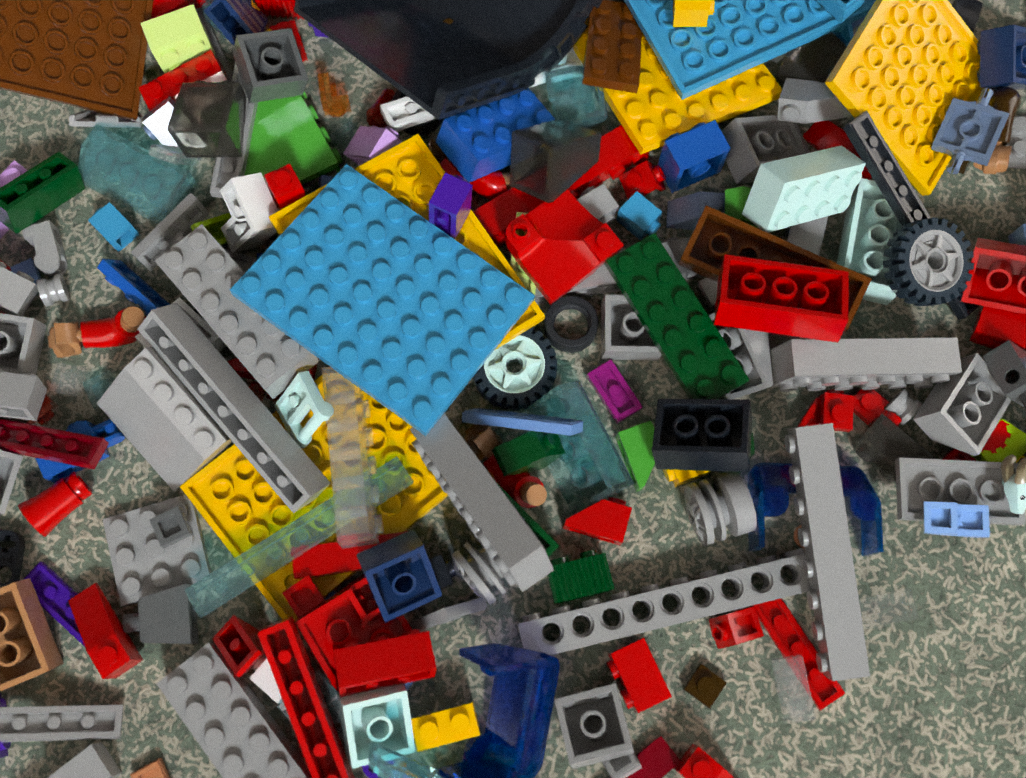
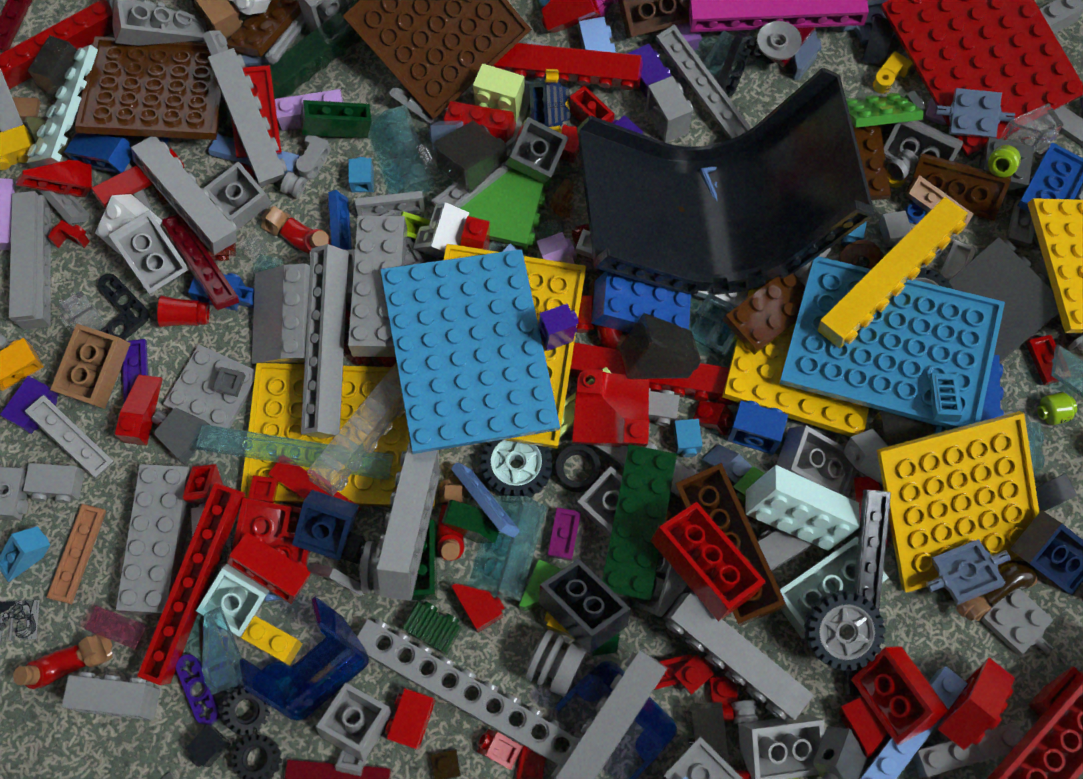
camera: 45 degrees right, 5 degrees down
light aqua plate [274,371,334,448] -> none

